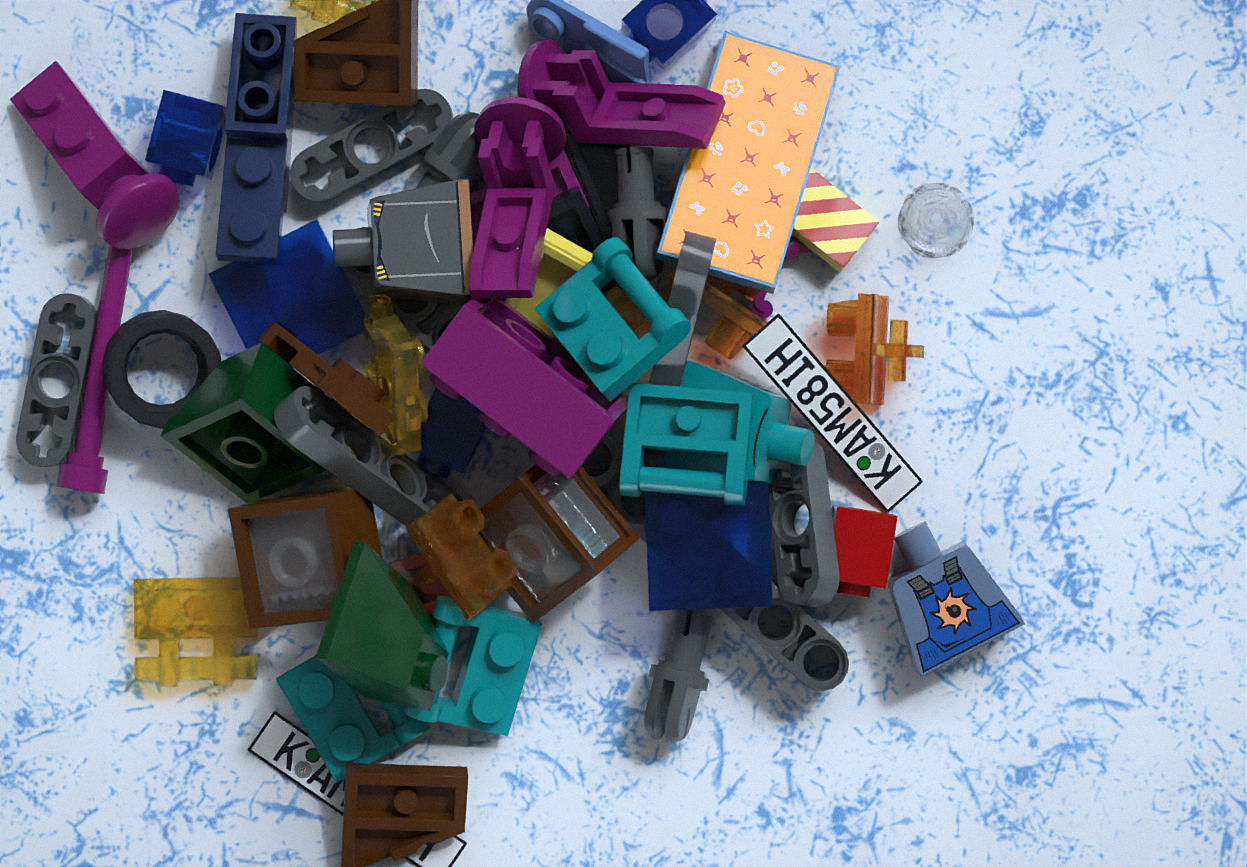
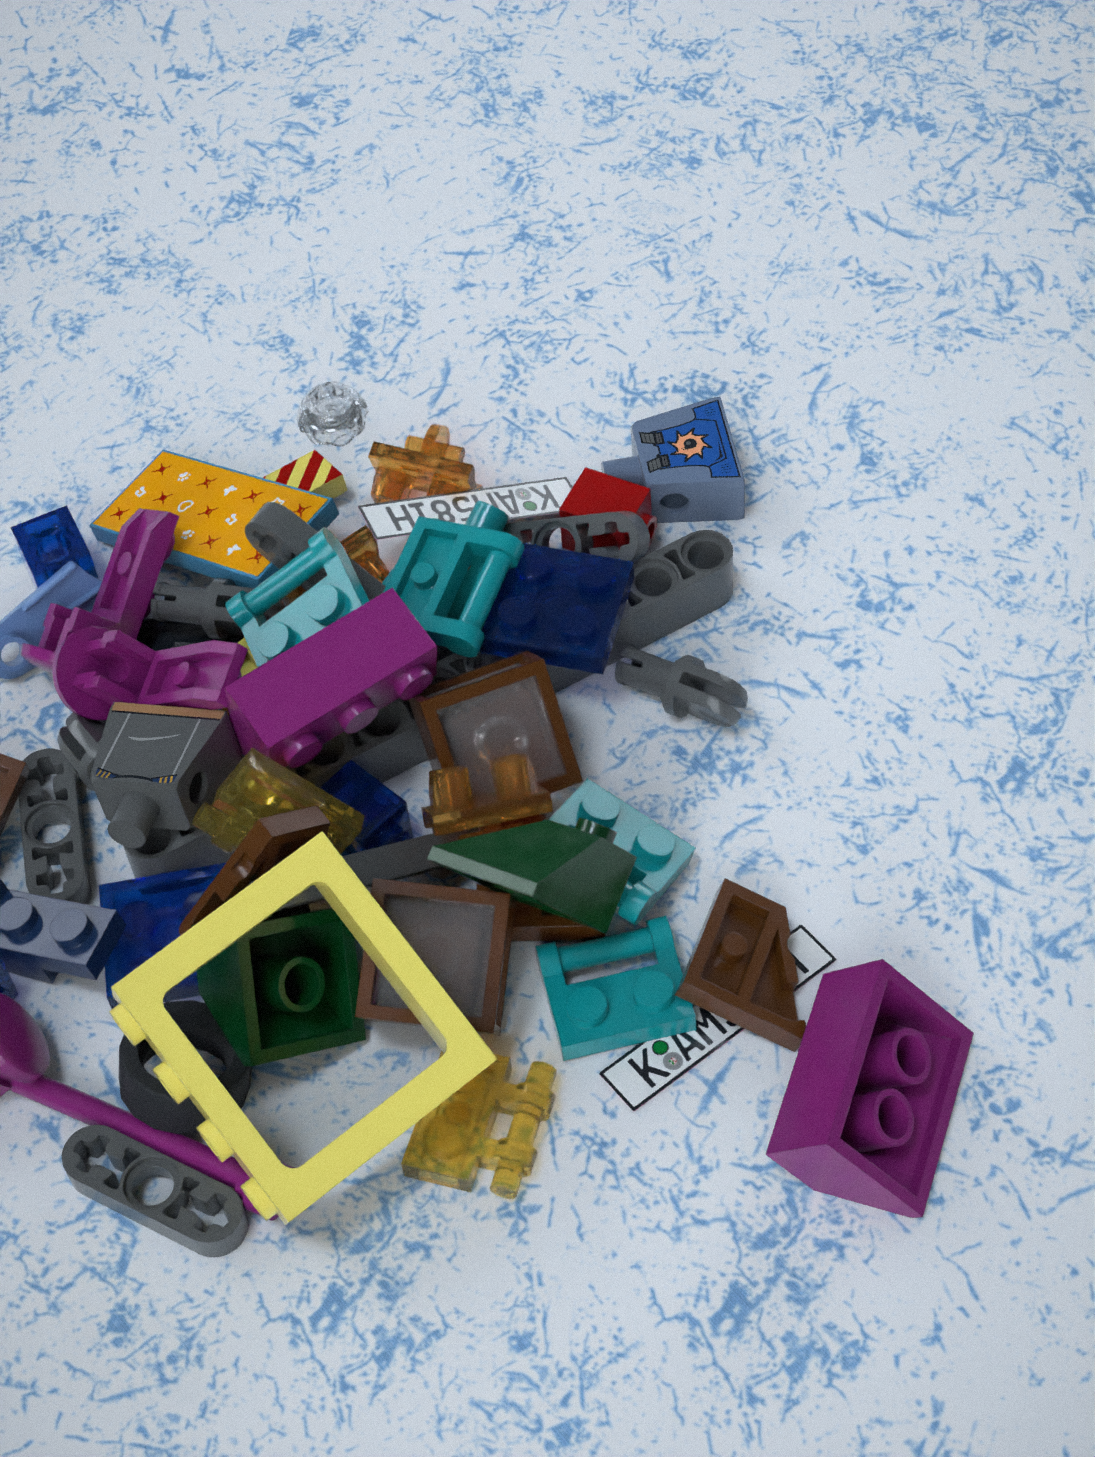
camera: 70 degrees left, 35 degrees down
none -> light yellow piece [109,831,497,1225]

